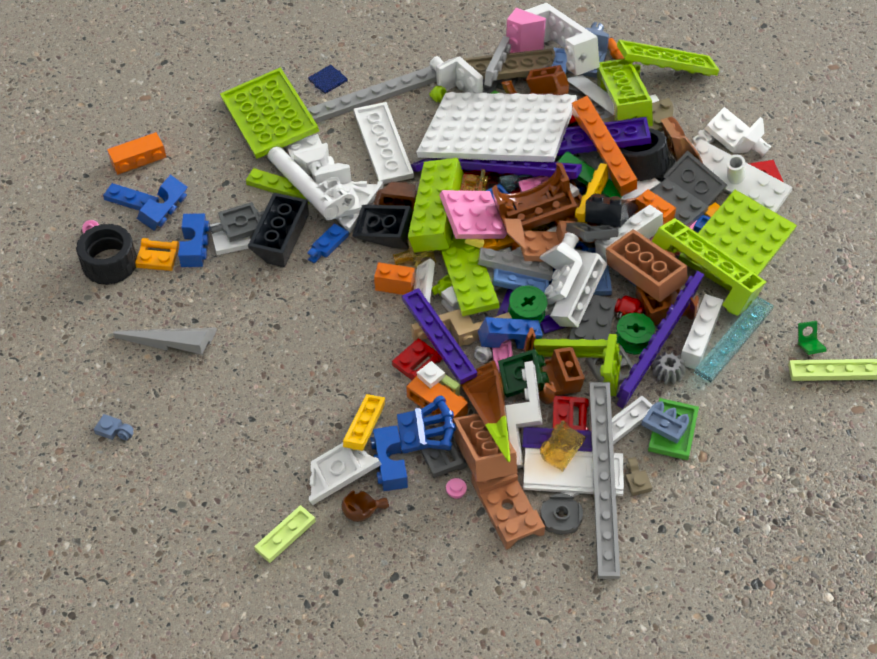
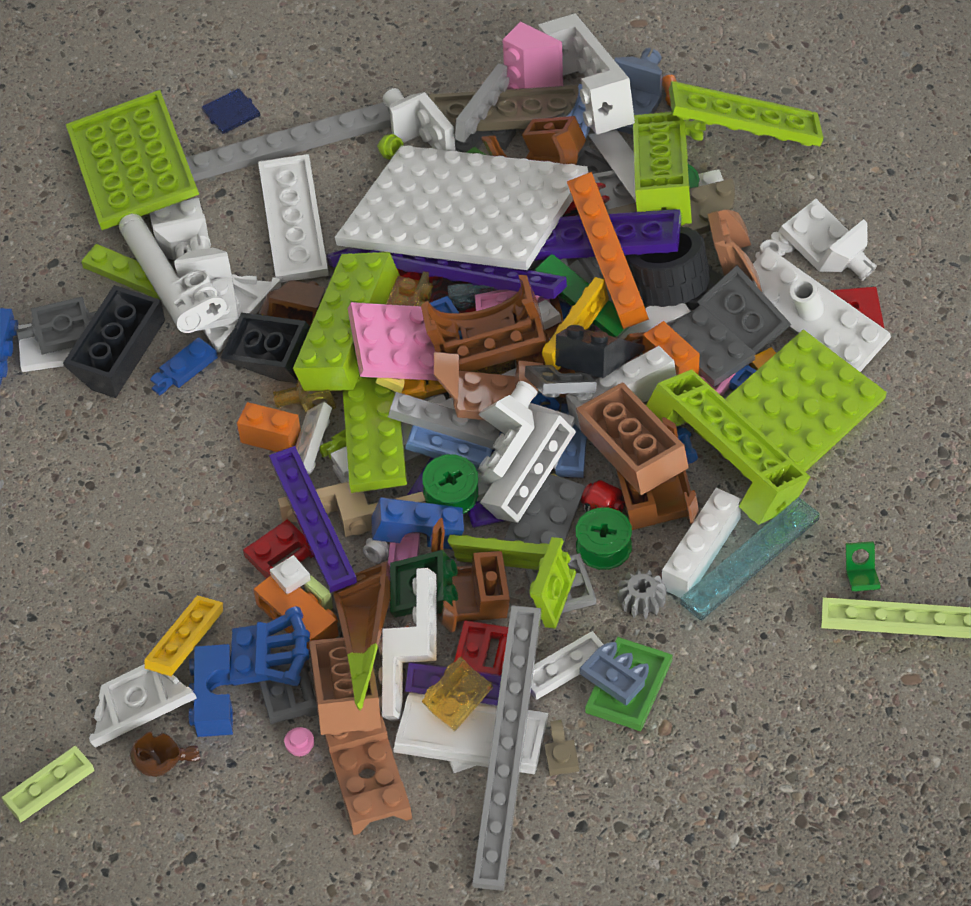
camera: 10 degrees right, 0 degrees up
dark grey plate [540,493,583,535] -> none
dark purple plate [616,271,704,409] -> none

